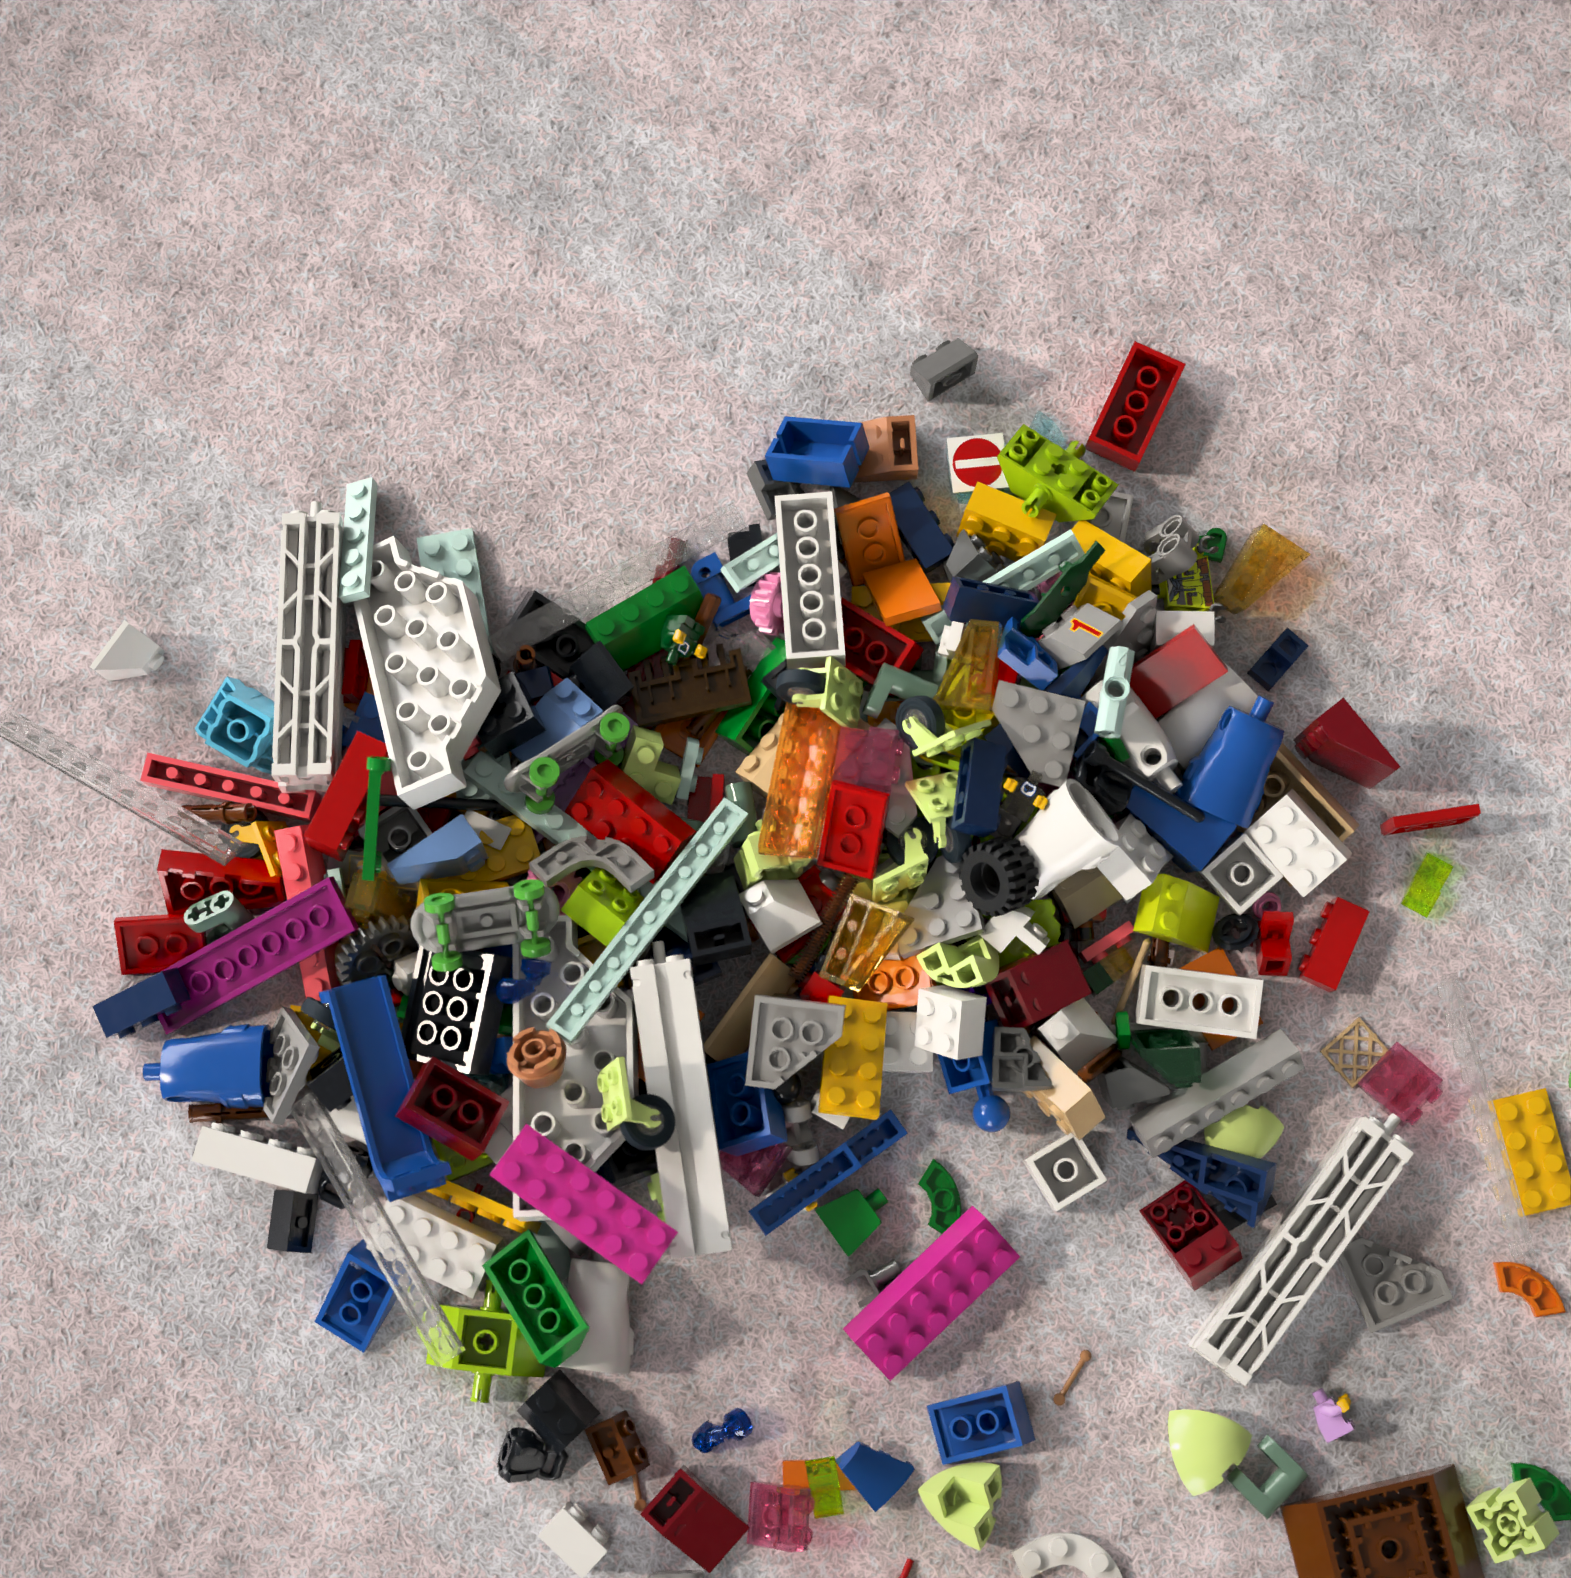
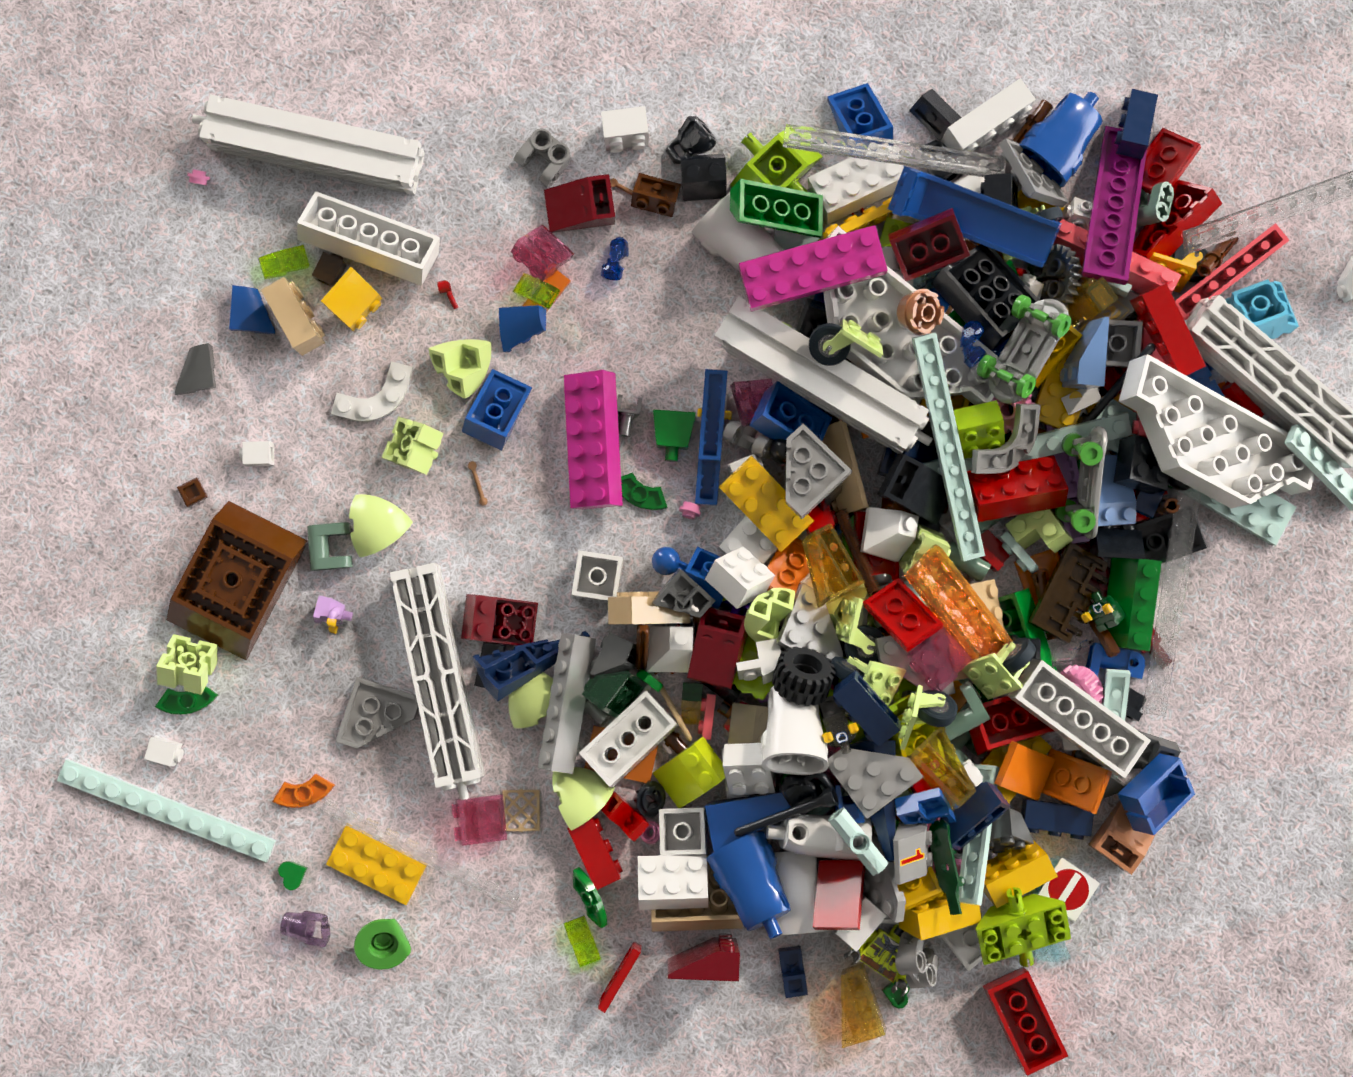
camera: 125 degrees right, 5 degrees up
green plate [362,756,391,881] -> none
slope [910,338,978,402] -> none
green tile [1099,735,1130,762] -> none
none -> yellowish green brick [381,416,444,475]
none -> yellowish green brick [552,767,615,831]
none -> green tile [573,867,608,928]
none -> bright pink plate [679,501,701,519]
none -> white brick [1062,197,1092,231]

